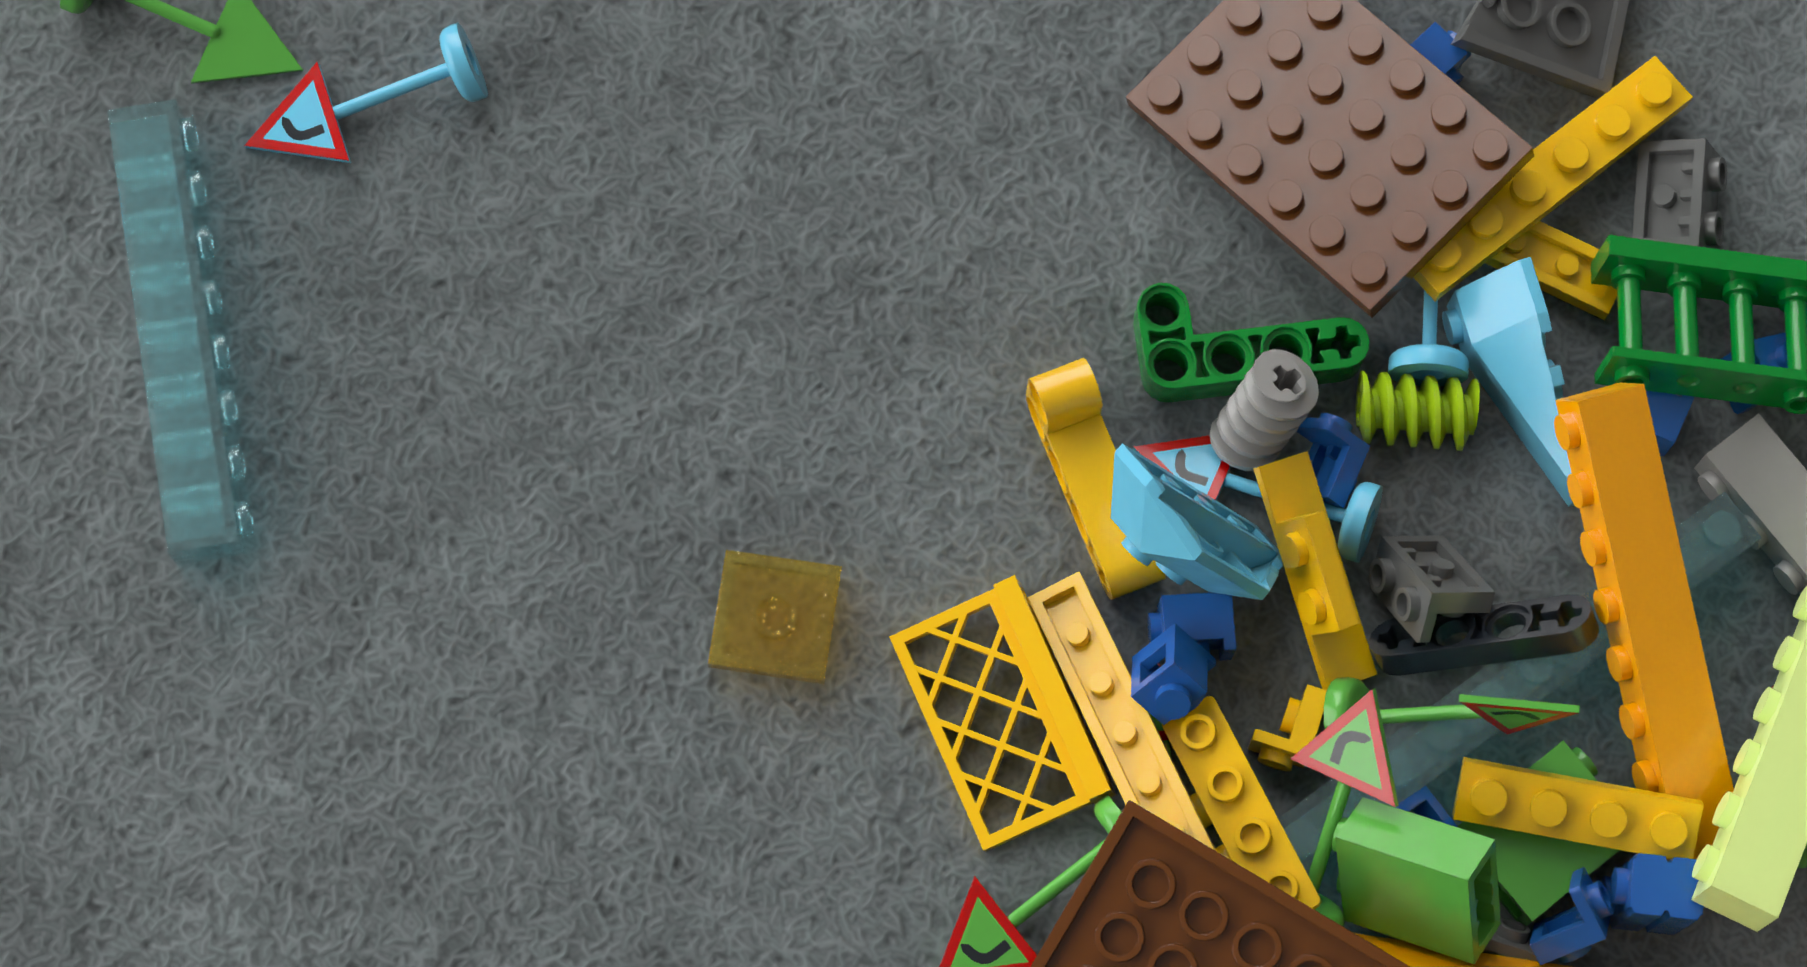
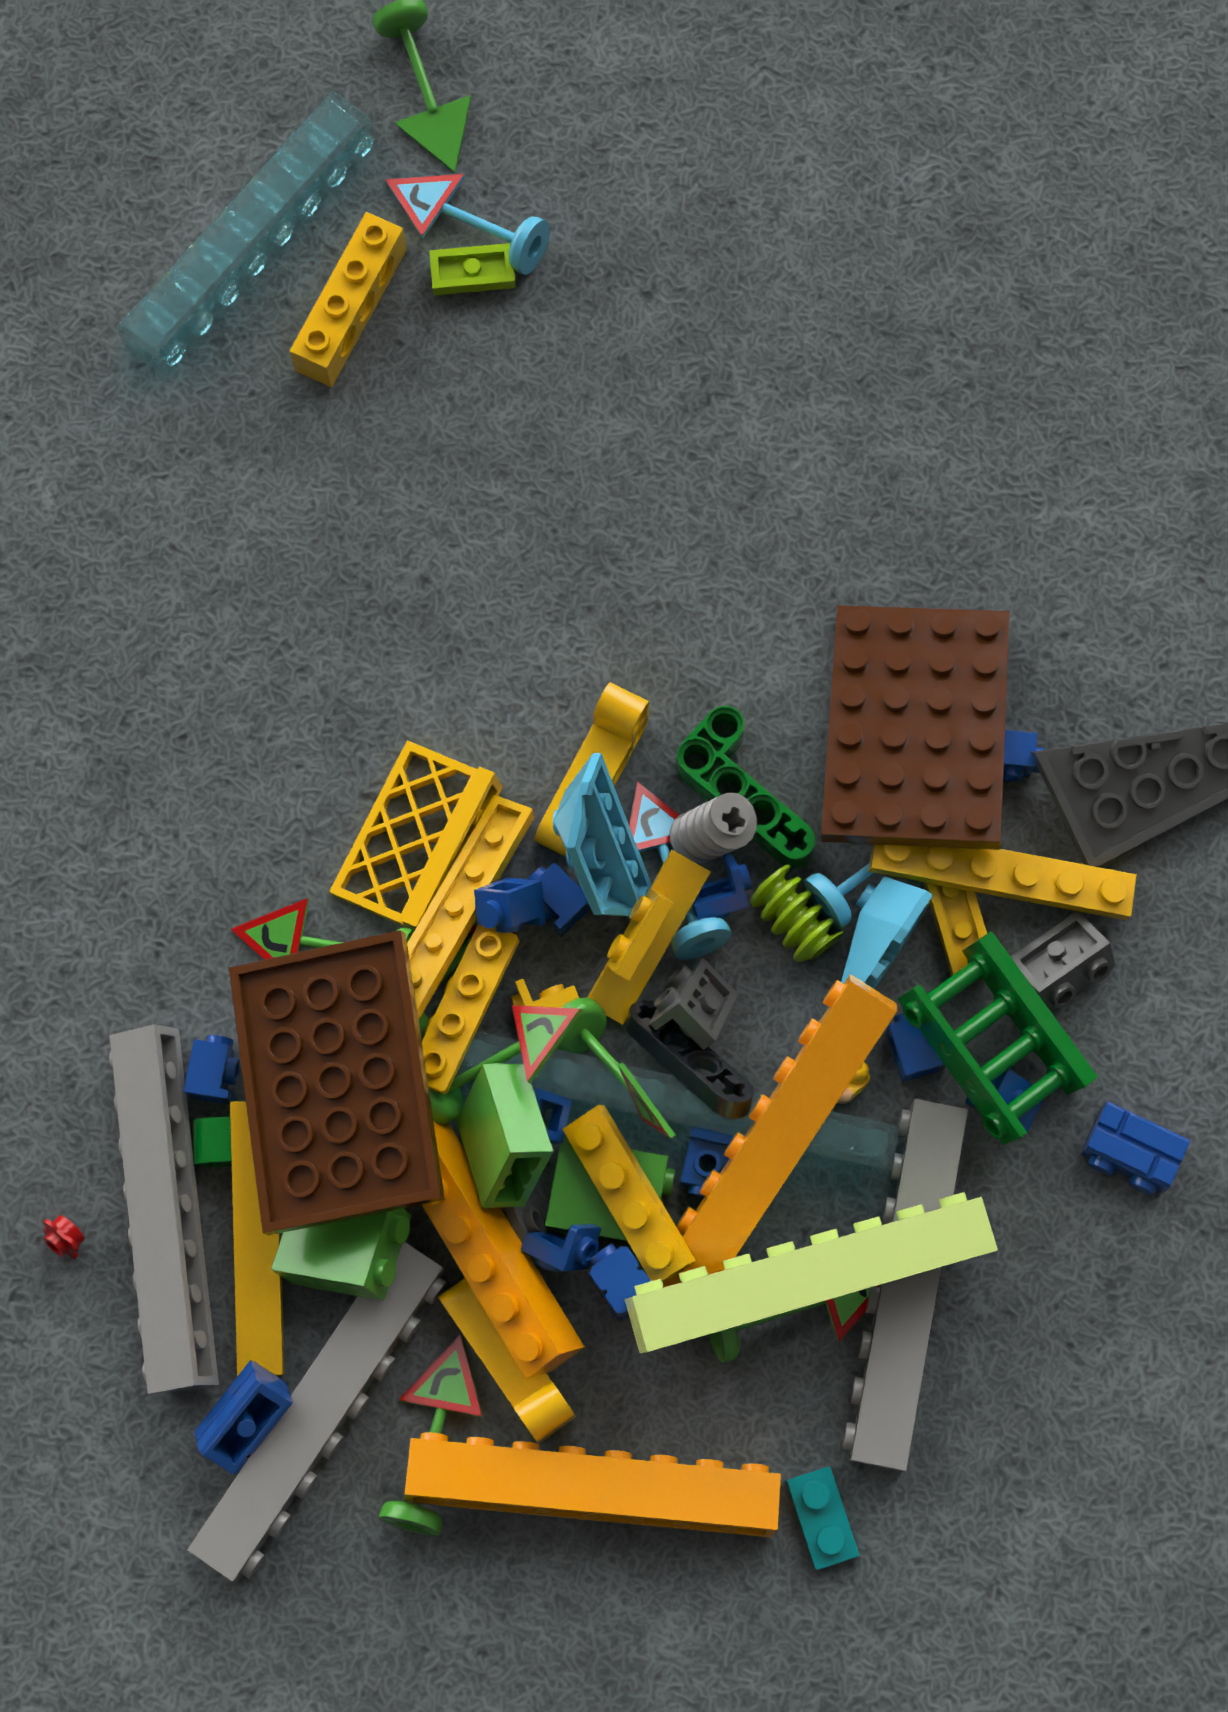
camera: 55 degrees right, 0 degrees up
clear yellow plate [708,550,842,684] -> none
none -> yellow brick [289,212,407,387]
none -> lime plate [429,243,516,296]
none -> blue brick [680,1127,733,1199]

